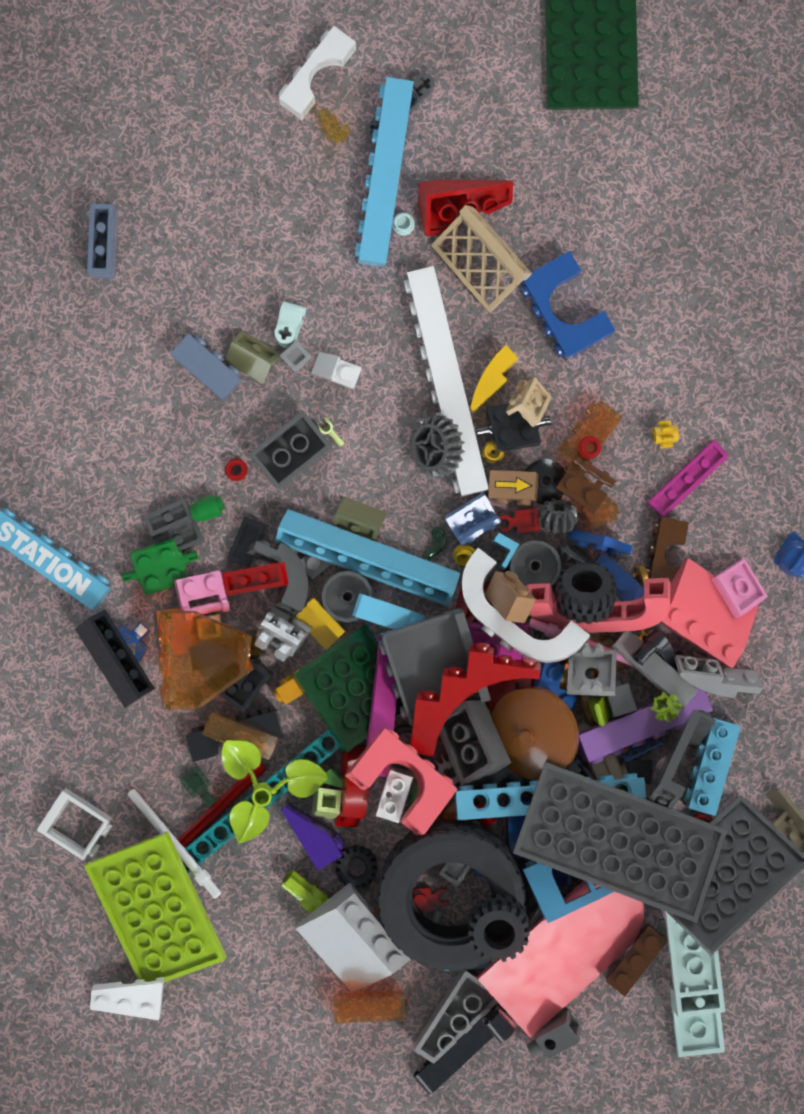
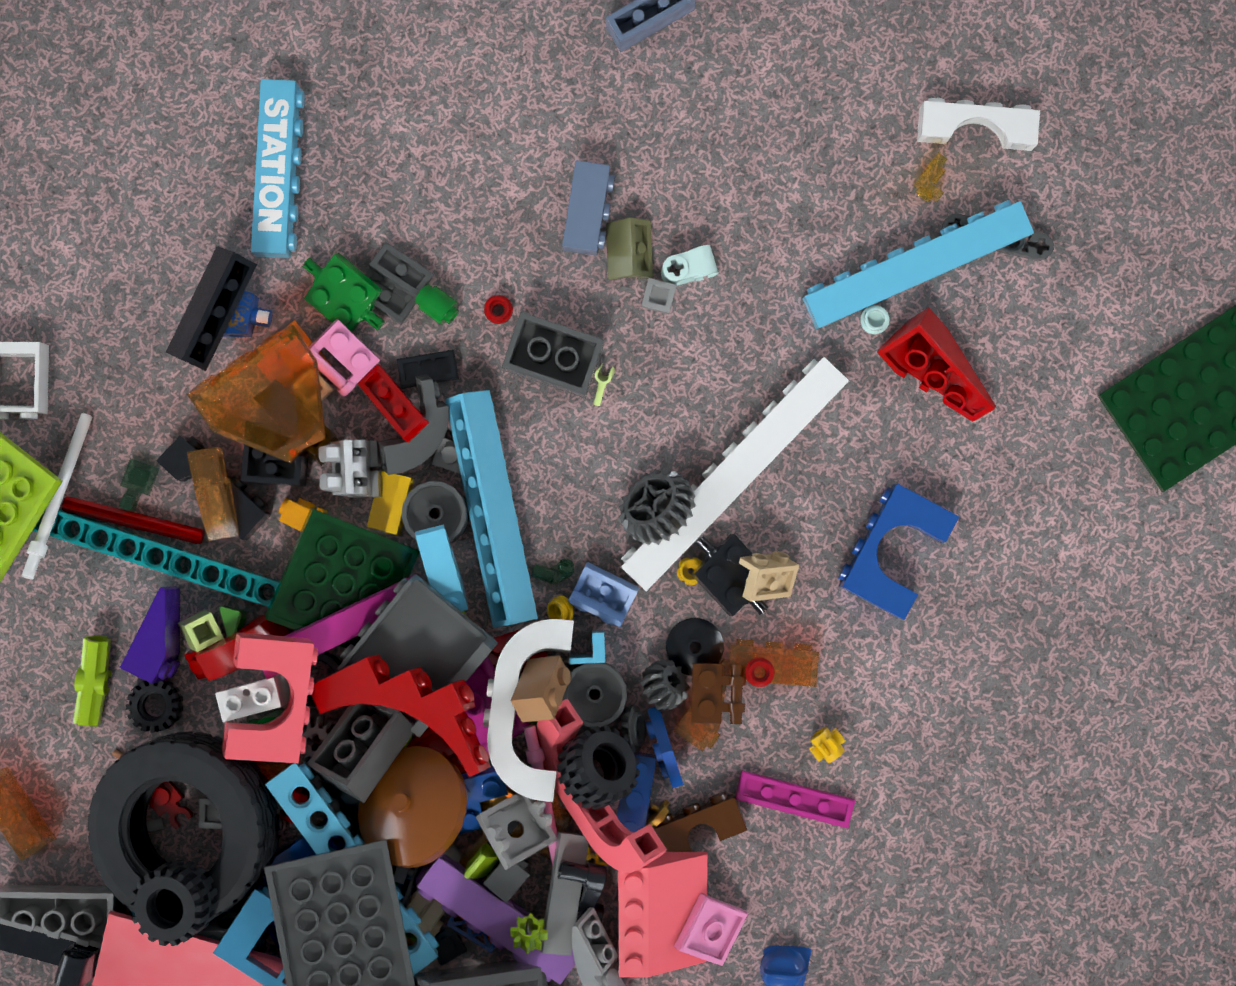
camera: 55 degrees right, 0 degrees up
lime plant [222,740,328,843] -> none
light grey slope [295,883,411,993] -> none
white slope [311,352,362,390] -> none
olive panel [332,497,386,541] -> none
tan fence [431,205,532,312] -> none
yellow slope [469,345,518,414] -> none
medium nougat brick [488,470,539,506] -> none
red plate [499,508,540,534] -> none

